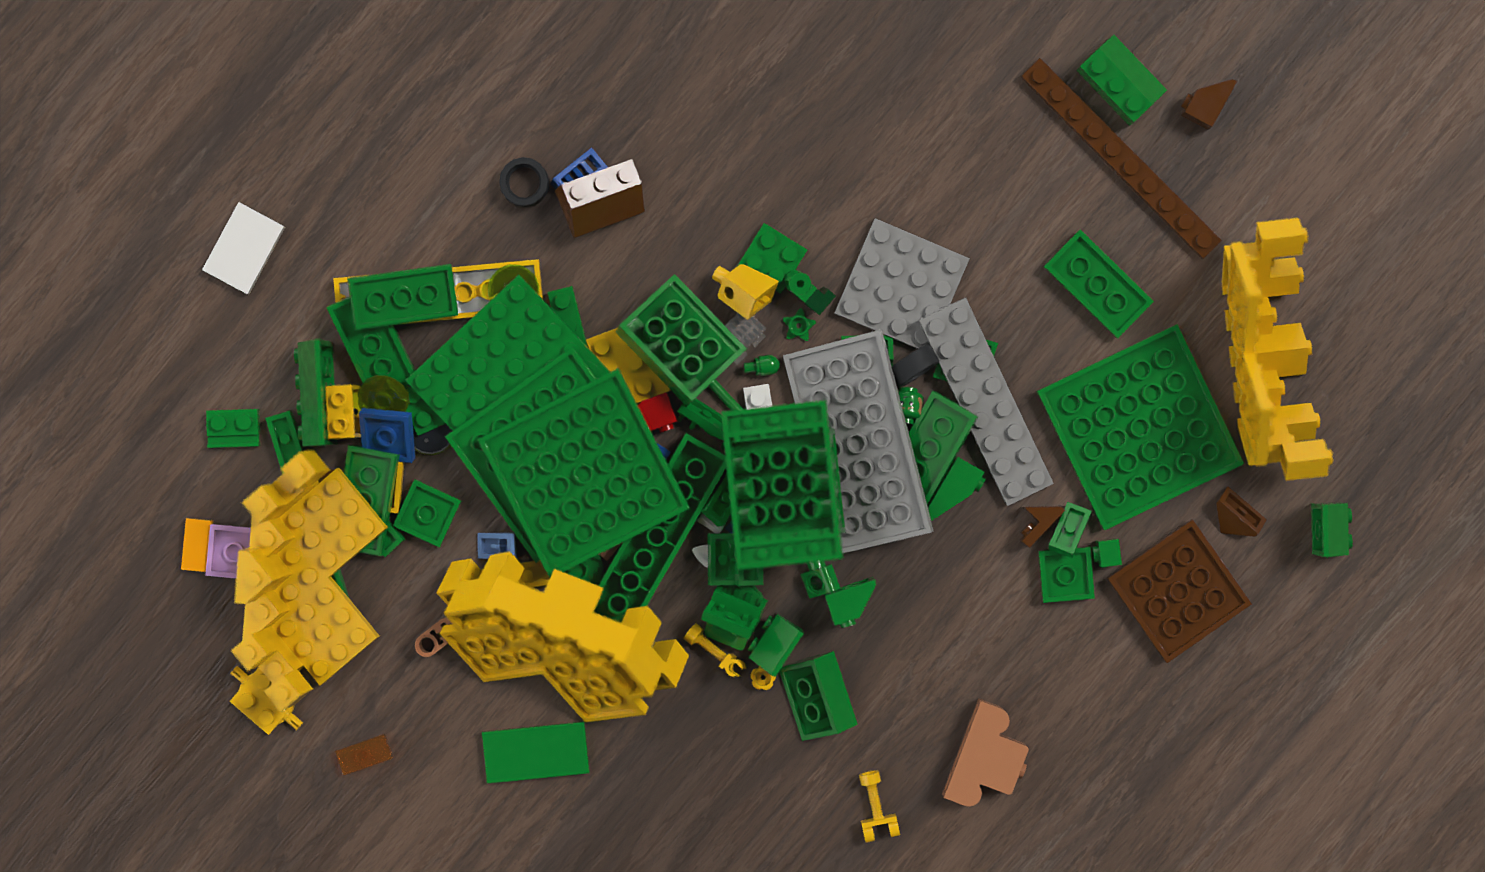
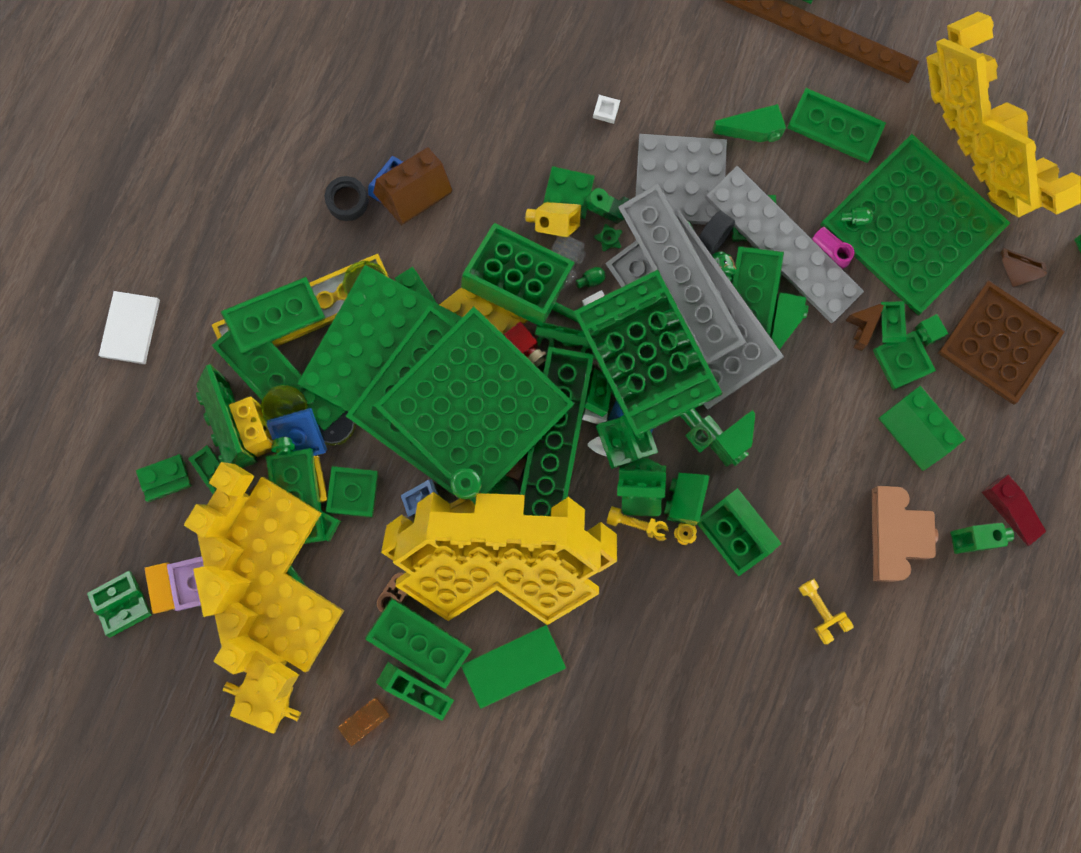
camera: 20 degrees left, 10 degrees down
none -> green slope [87,571,152,638]
none -> green plate [271,437,295,456]
none -> green plate [365,598,472,689]
none -> green slope [376,662,454,721]
none -> green head [450,468,482,500]
none -> tan plate [527,349,547,368]
none -> white plate [593,95,620,124]
none -> light grey plate [619,183,746,364]
none -> green slope [712,104,786,142]
none -> dark pink piece [812,227,854,269]
none -> green cylinder [840,207,873,225]
none -> green slope [878,385,966,471]
none -> green torso [950,523,1014,554]
none -> dark red slope [981,474,1046,546]

